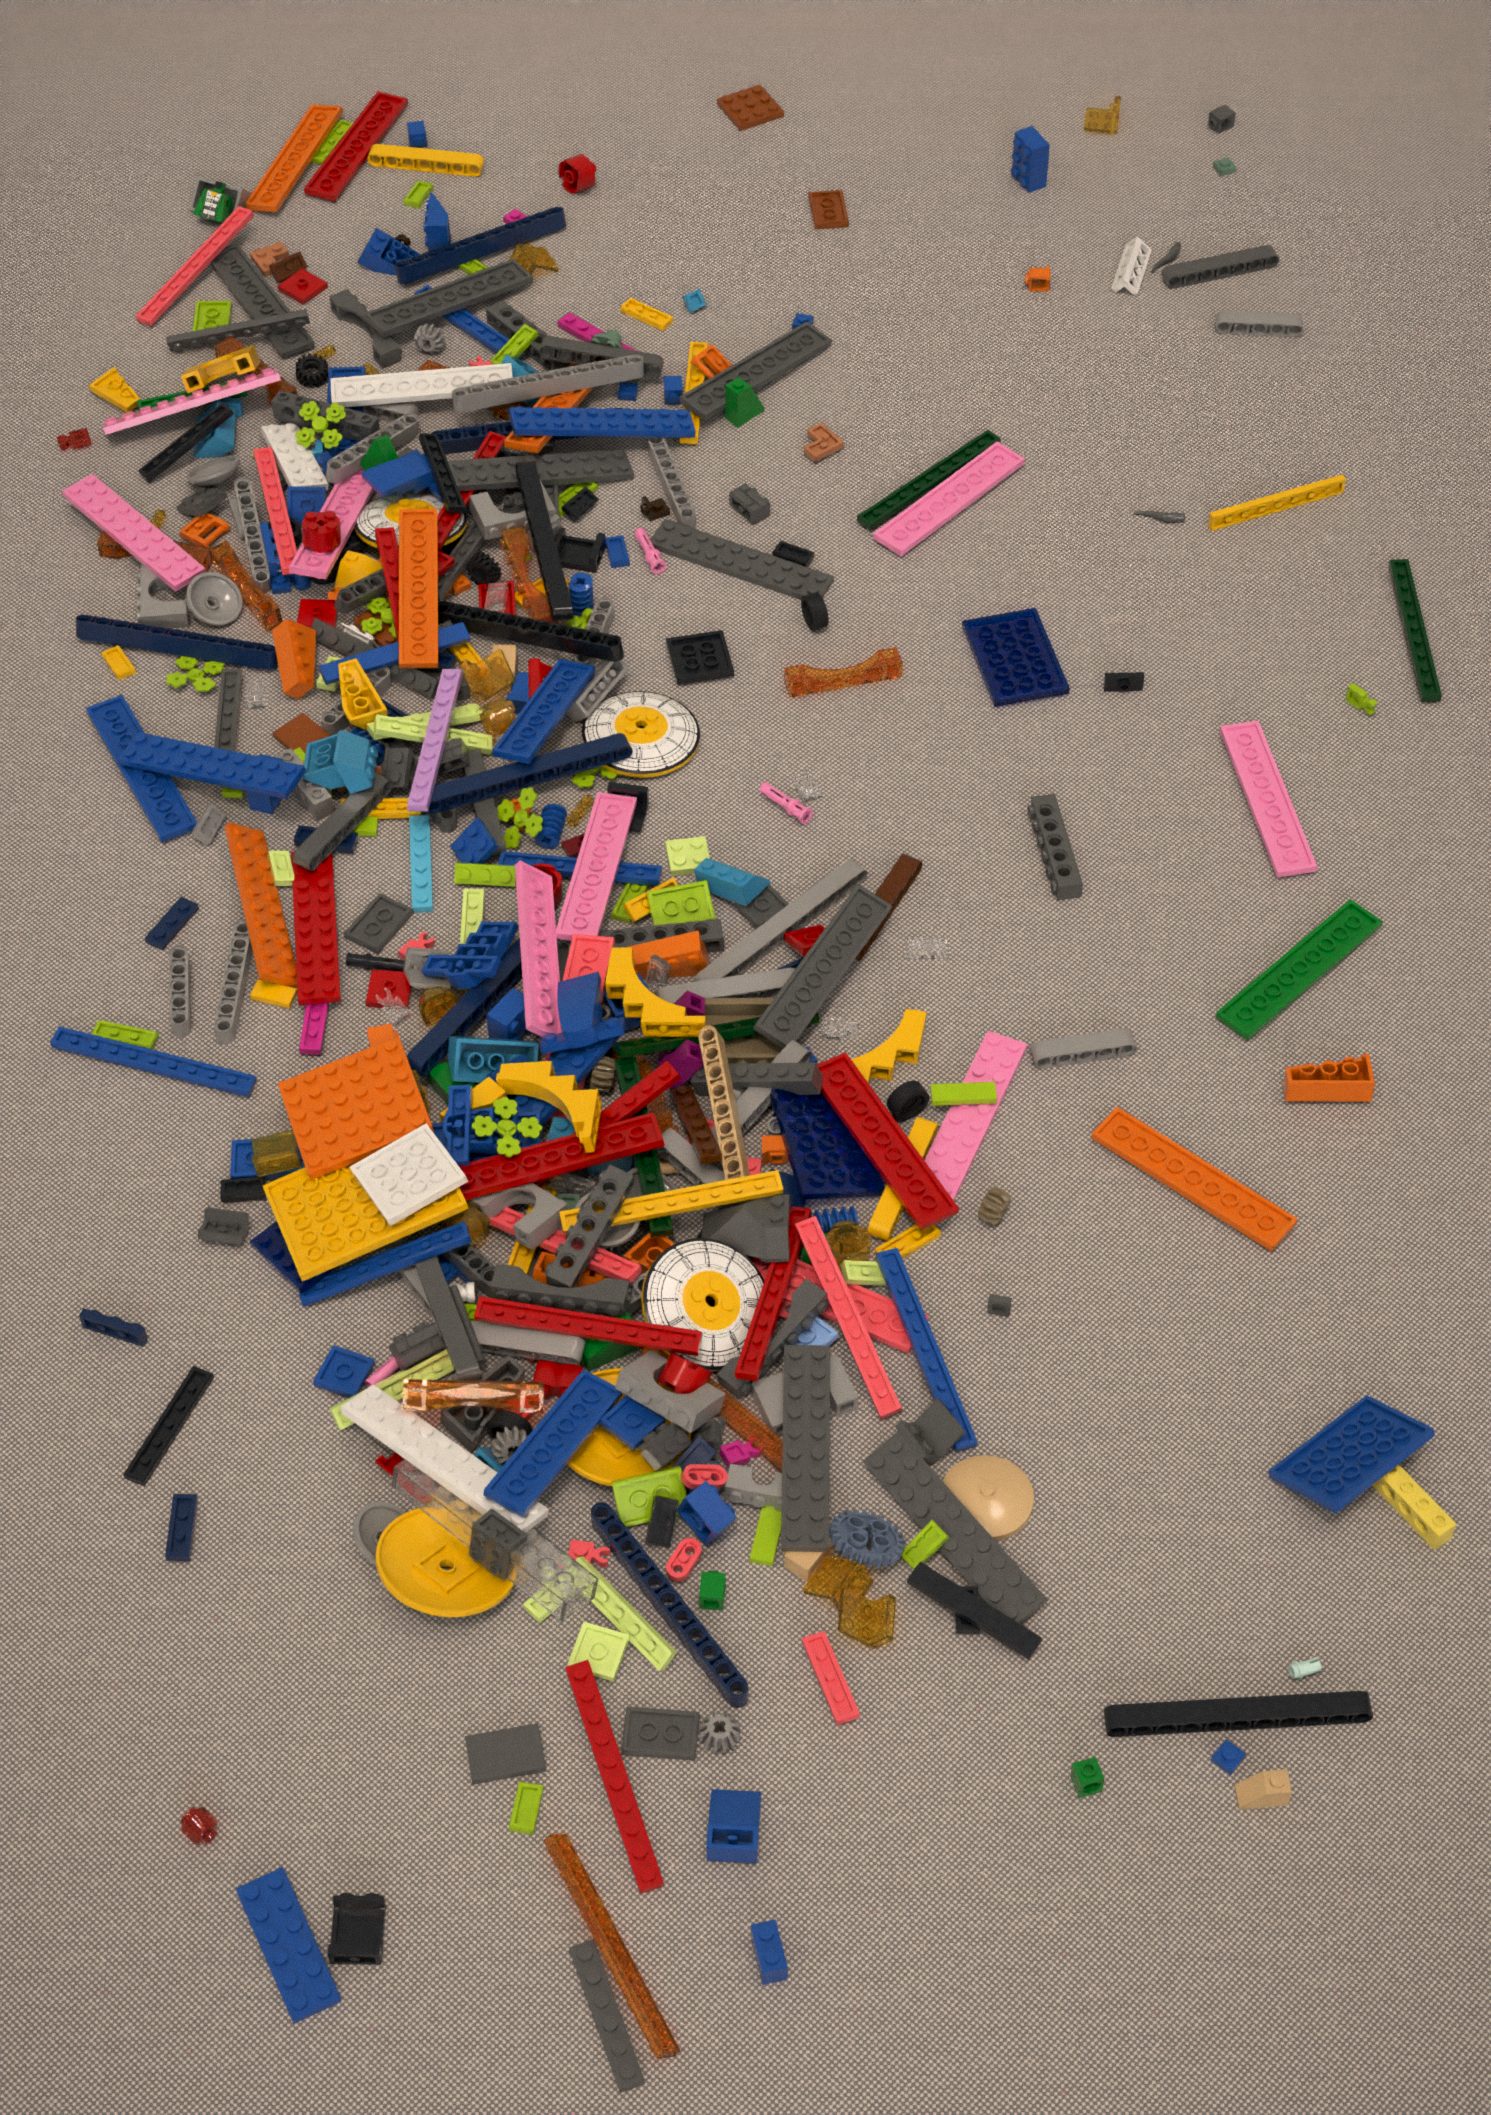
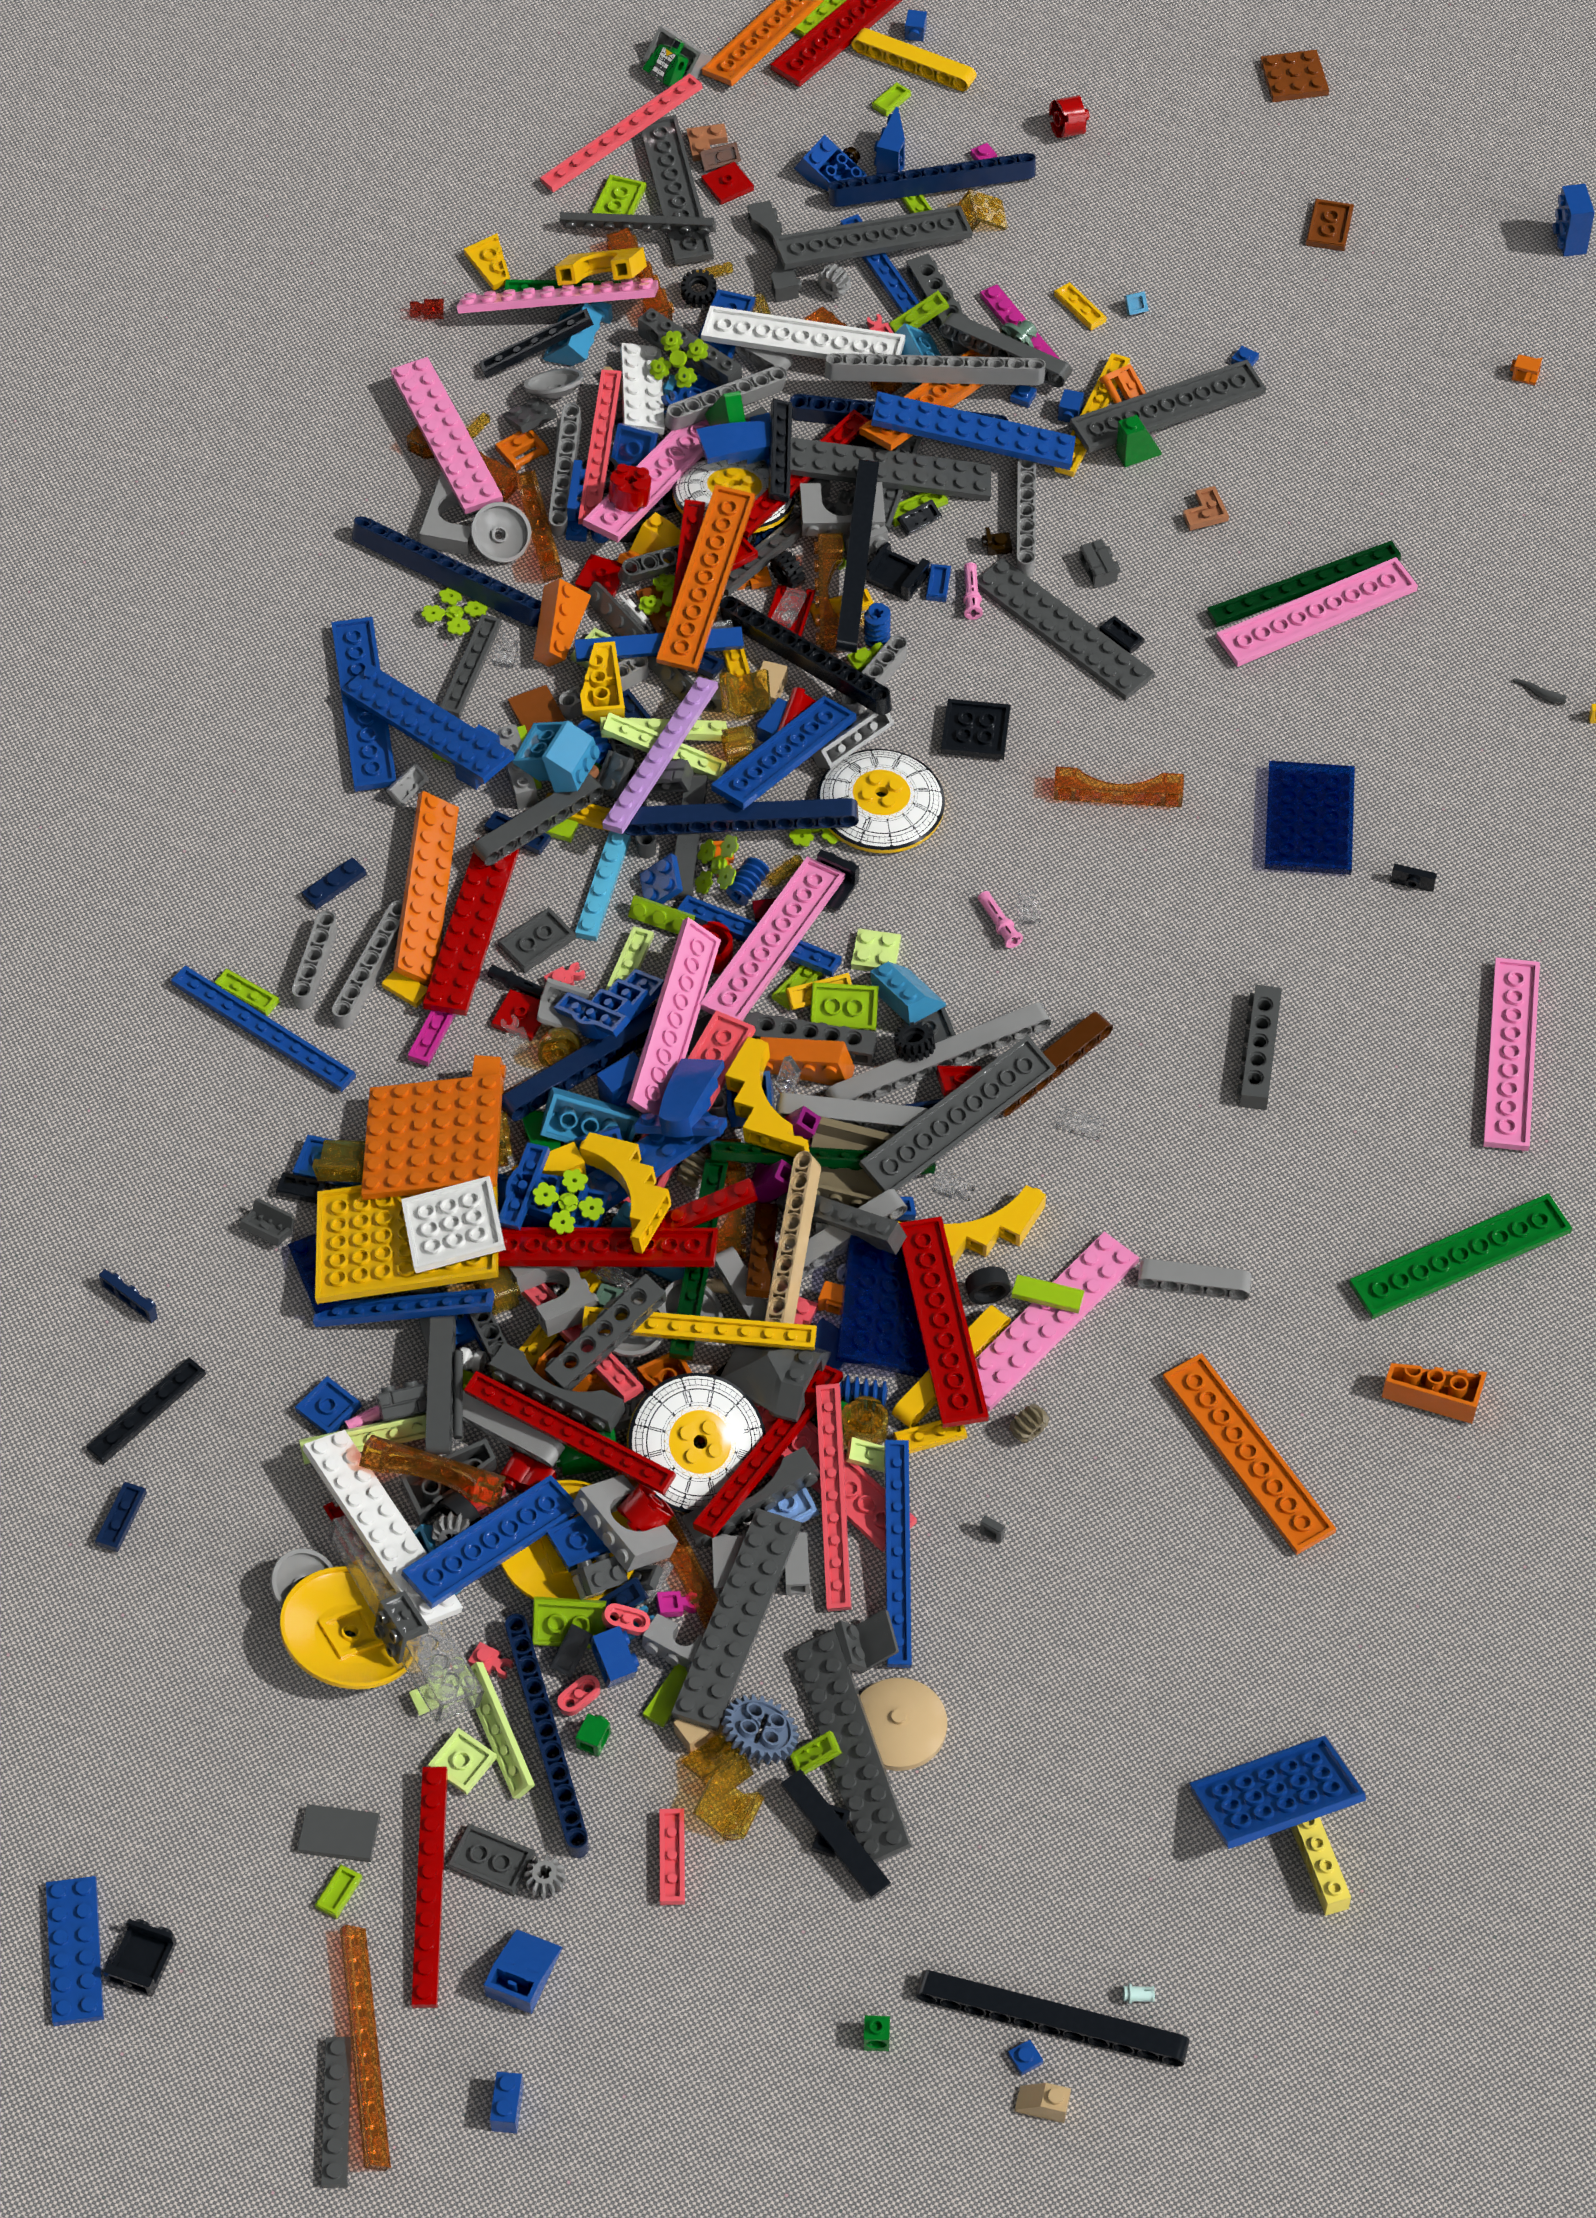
camera: 20 degrees right, 5 degrees up
yellow tile [101,645,136,681] -> none
clear red head [180,1807,218,1845] -> none
yellowish green plate [267,851,294,886] -> none
black tyre [801,592,829,631] -> none
none -> black tyre [894,1022,936,1062]

